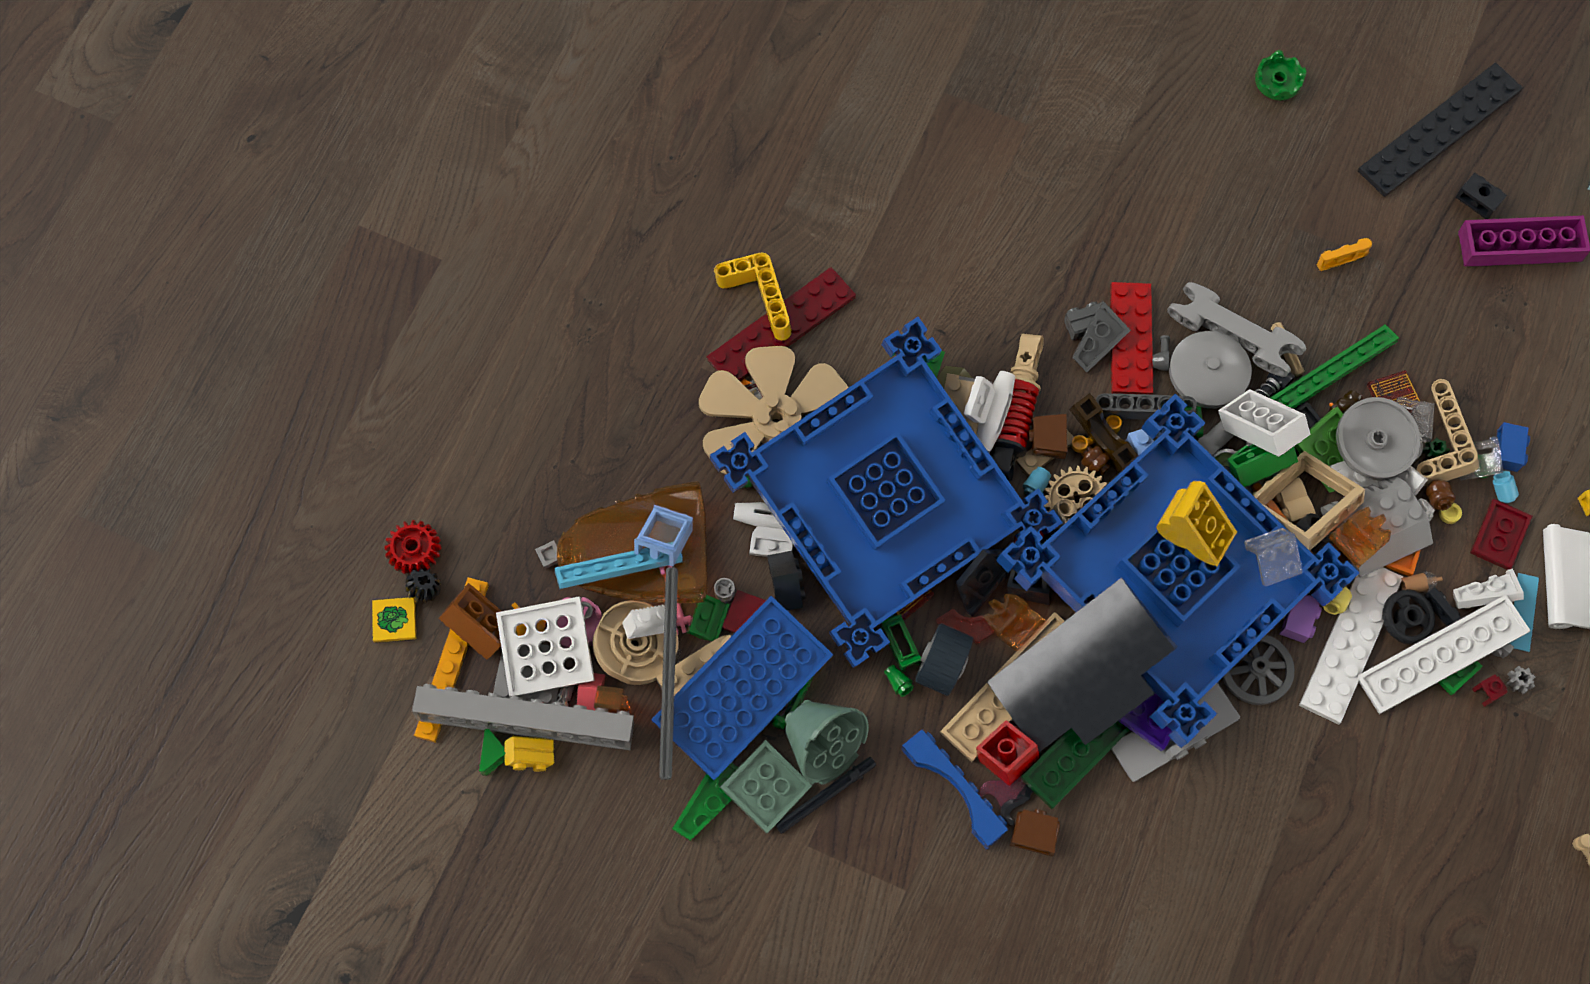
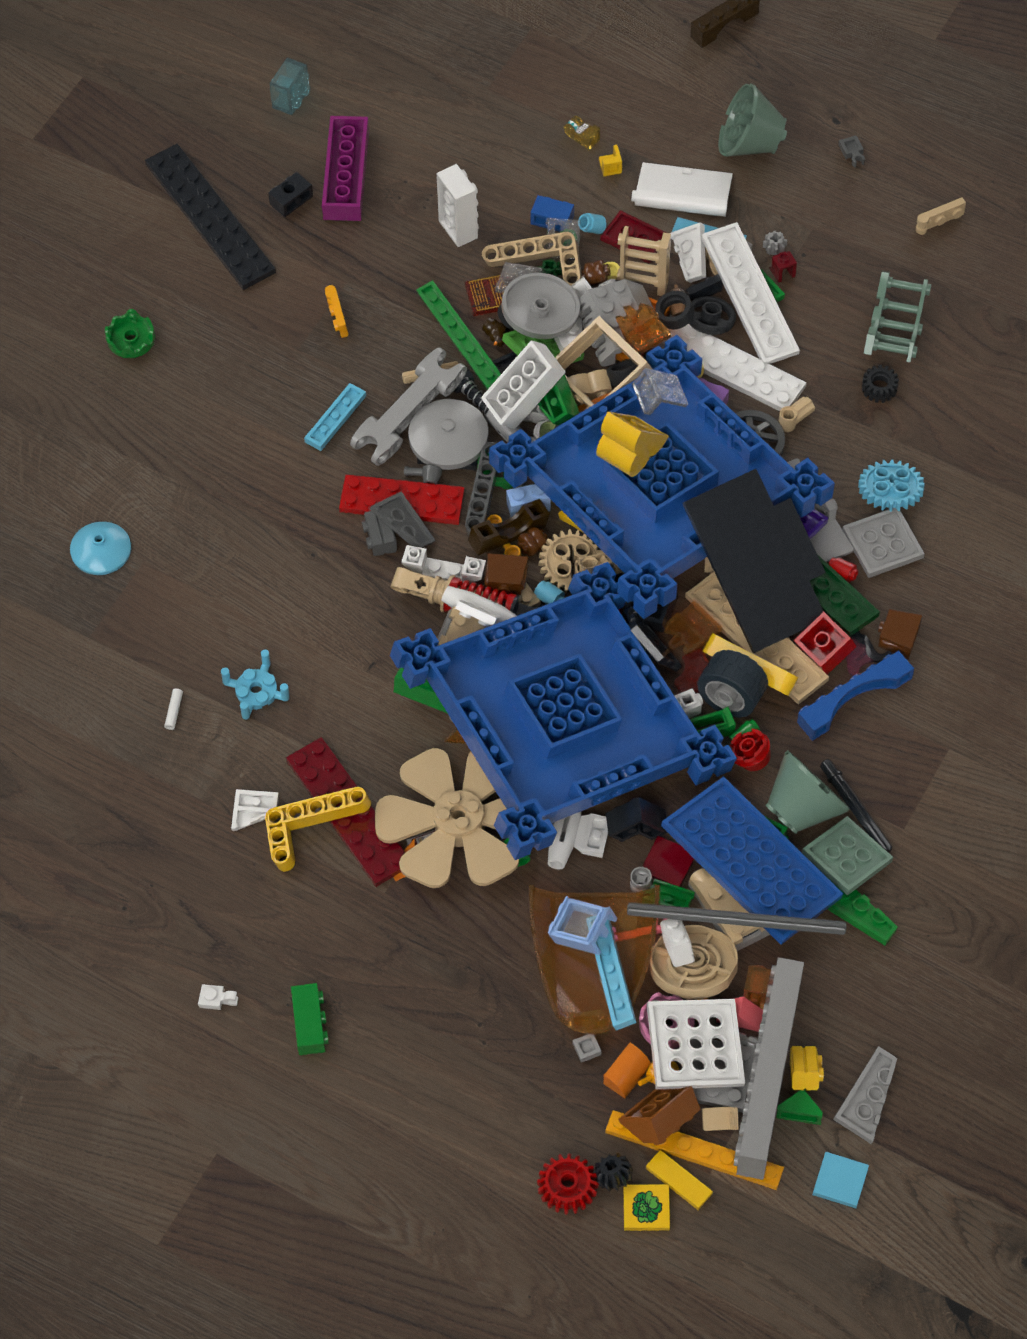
camera: 85 degrees left, 10 degrees down
none -> medium azure dish [70,522,131,575]
none -> white piece [164,689,183,730]
none -> white plate [198,984,238,1010]
none -> medium azure plate [221,650,290,720]
none -> white wing [231,789,279,831]
none -> green brick [291,983,329,1056]
none -> medium azure plate [304,383,366,451]
none -> white slope [402,545,486,583]
none -> white brick [436,164,479,247]
none -> orange brick [603,1042,651,1099]
none -> tan fence [617,226,671,296]
none -> yellow tile [646,1150,713,1210]
none -> black tyre [655,291,694,330]
none -> white window [674,689,703,718]
none -> tan bracket [702,1107,739,1131]
none -> yellow beam [703,633,798,696]
none -> red cone [730,729,771,771]
none -> tan piece [778,397,815,432]
none -> medium azure tile [813,1152,869,1208]
none -> red brick [828,557,858,583]
none -> light grey wing [833,1046,897,1144]
none -> light grey plate [842,508,924,578]
none -> medium azure gear [858,460,925,512]
none -> black tyre [862,365,899,403]
none -> sand green fence [864,271,931,362]

